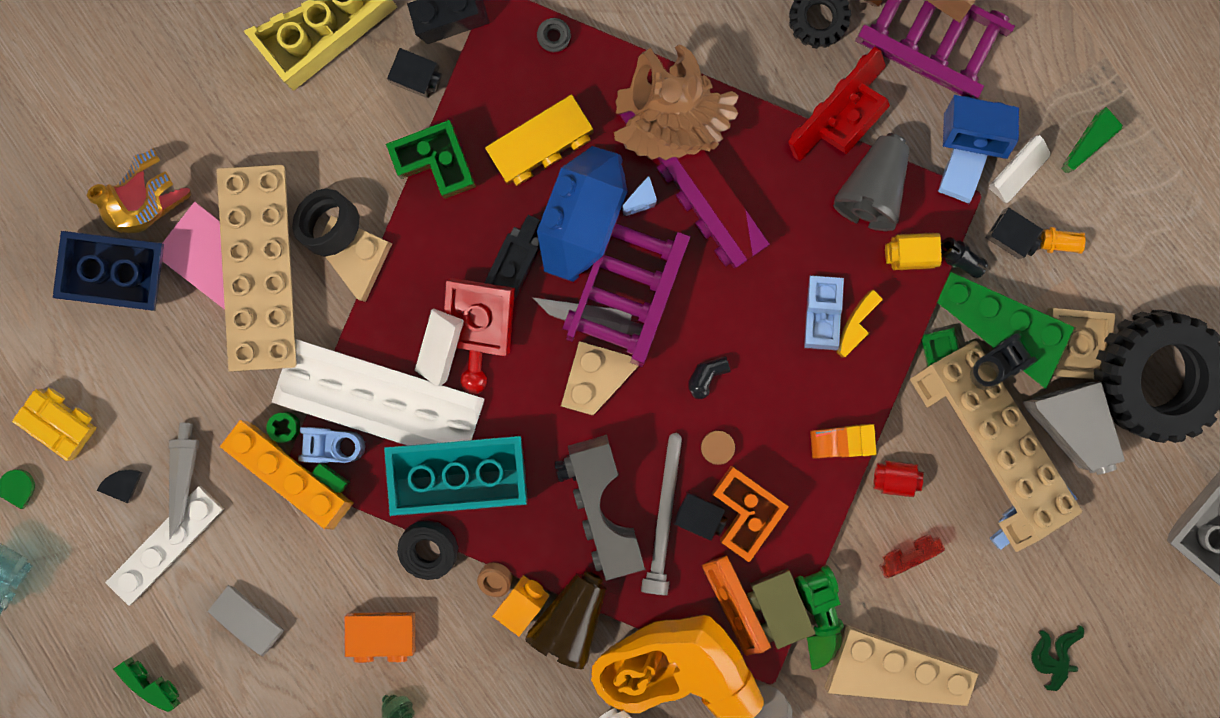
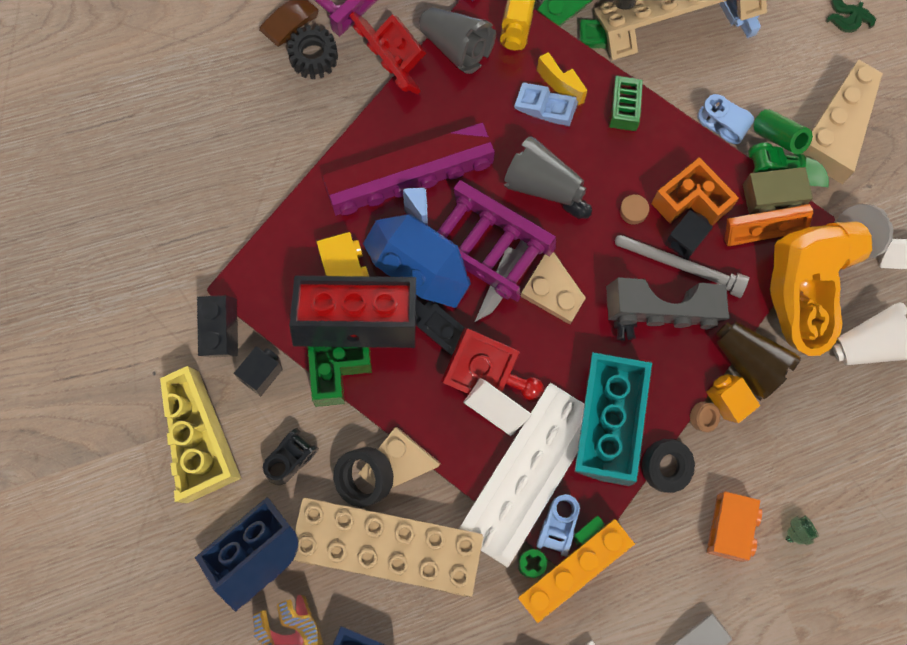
camera: 80 degrees left, 15 degrees down
bright pink tile [162,202,225,310] -> none
dark grey plate [537,18,571,52] -> none
medium nougat piece [614,44,738,160] -> none
leg [810,424,877,458] -> none
red brick [873,460,924,498] -> none
clear red plate [879,534,945,578] -> none
none -> dark blue brick [194,496,298,612]
none -> black piece [263,428,319,485]
none -> brick [289,276,417,348]
none -> dark grey cone [504,136,587,206]
none -> green slope [609,76,643,131]
none -> light blue piece [698,94,754,144]
none -> green brick [754,109,813,154]

